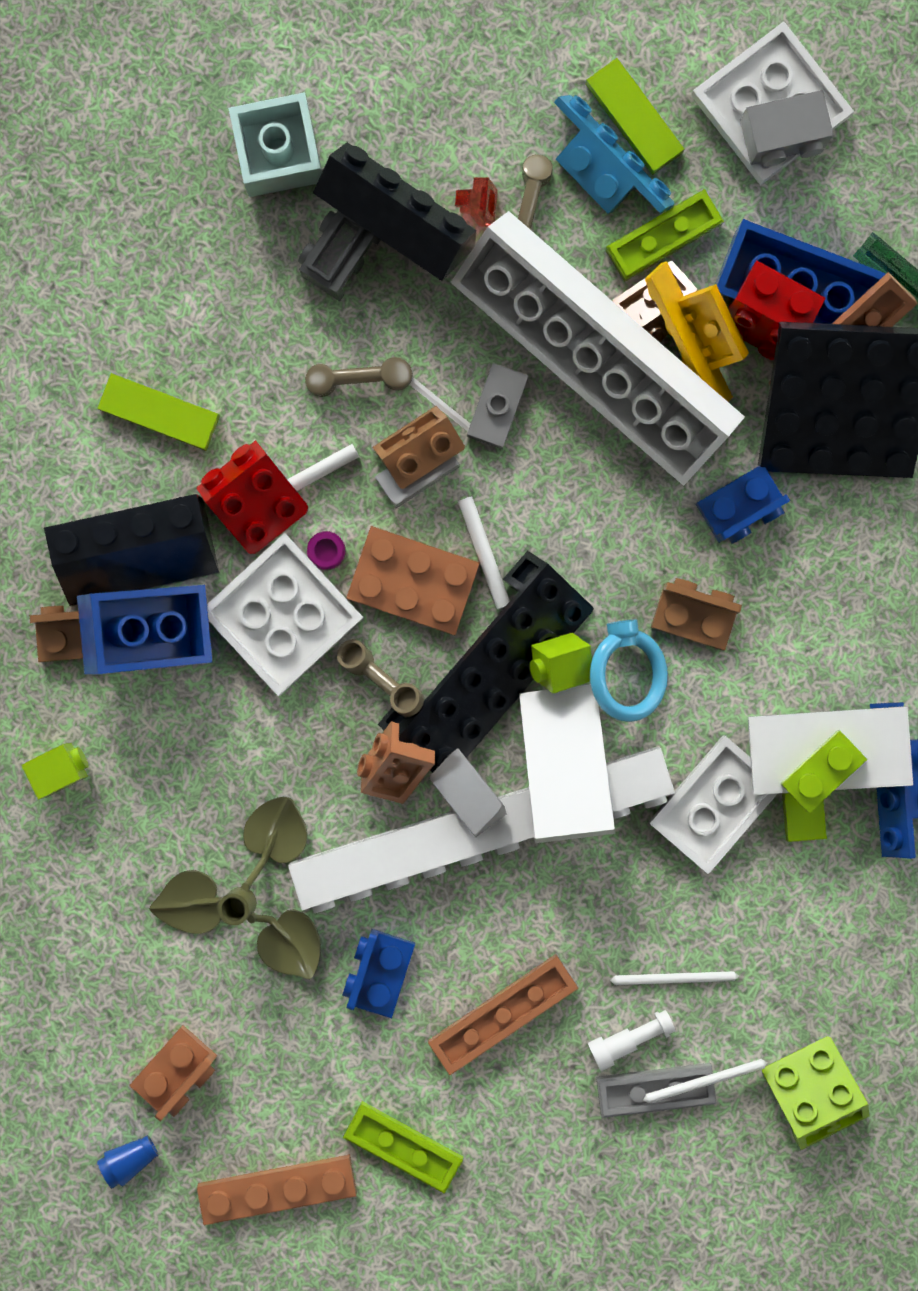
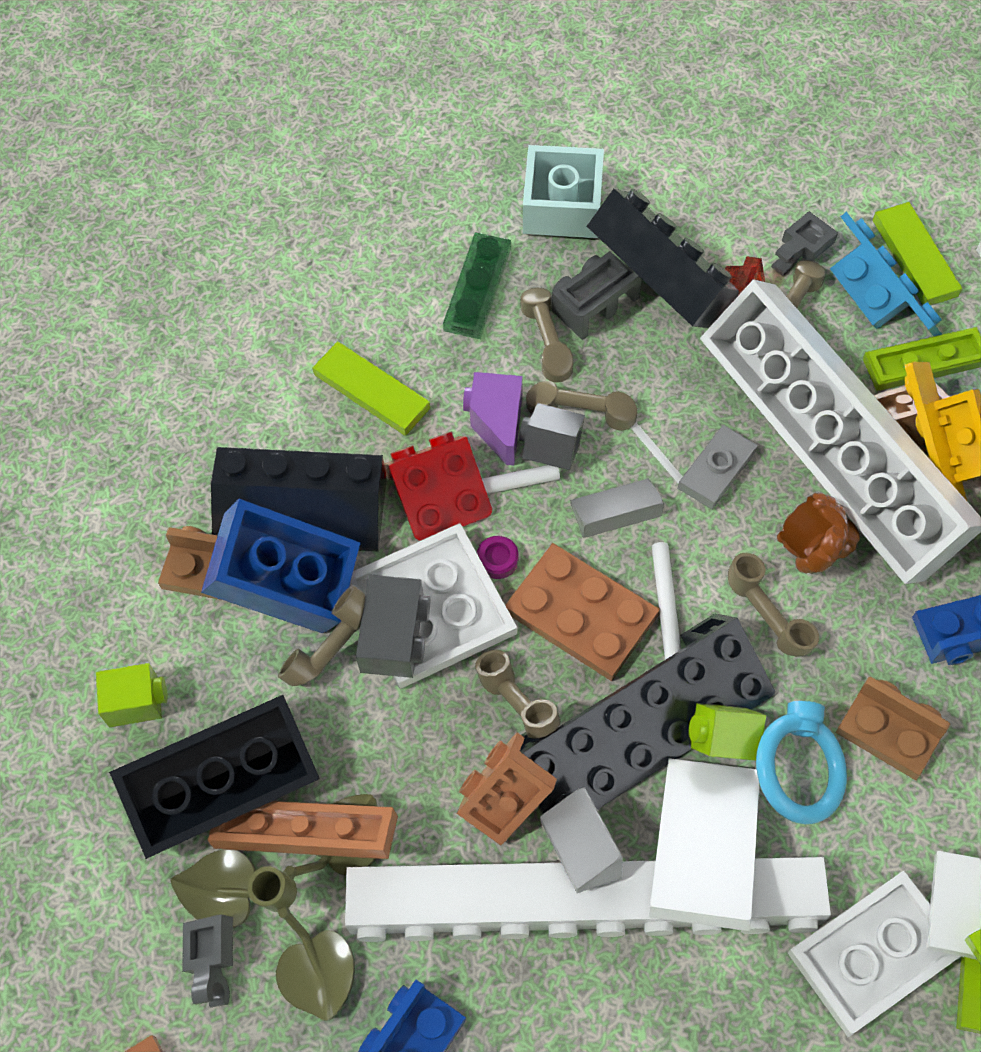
camera: 20 degrees right, 25 degrees down
medium nougat bracket [372,406,465,489] -> none
none -> black slope [109,695,320,859]
none -> dark grey plate [182,914,233,1008]
none -> nougat plate [207,801,398,859]
none -> dark tan bar [278,585,365,686]
none -> dark grey brick [356,575,430,678]
none -> clear green plate [443,232,511,340]
none -> medium lavender slope [463,372,523,466]
none -> dark grey brick [519,403,585,470]
none -> dark tan bar [520,287,573,382]
none -> dark tan bar [728,553,819,657]
none -> dark grey plate [771,211,838,276]
none -> dark orange hair [777,493,860,574]

